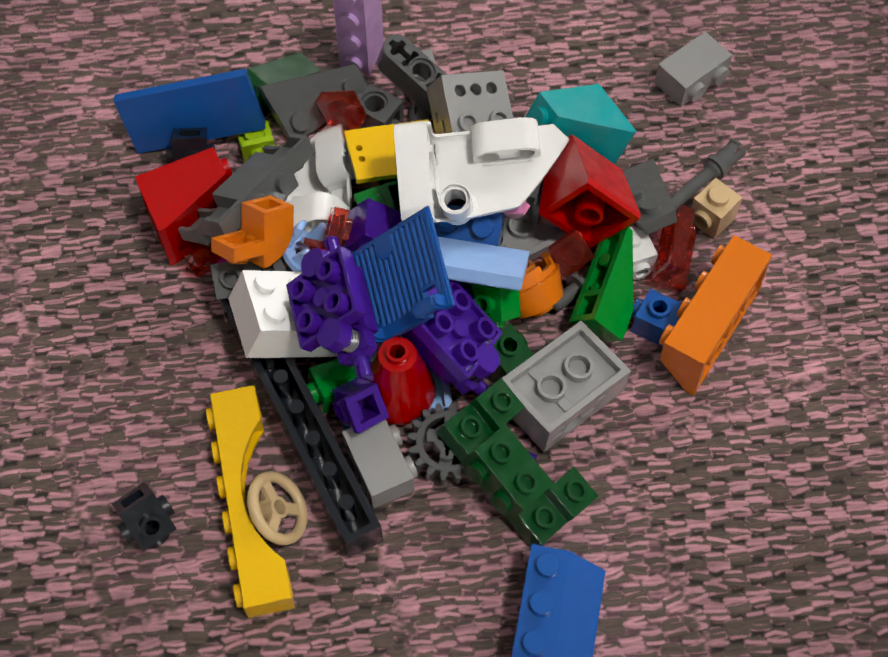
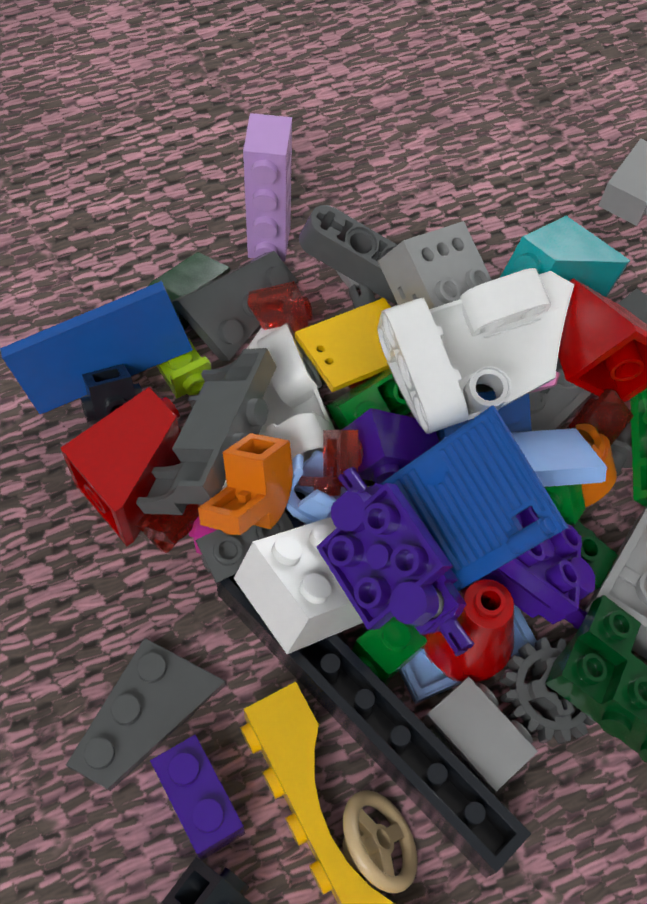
camera: 20 degrees left, 0 degrees up
dark purple brick [332,377,389,434] -> none
dark grey brick [351,83,404,128] -> none
none -> dark grey wing [66,638,226,791]
none -> dark purple brick [150,735,245,861]

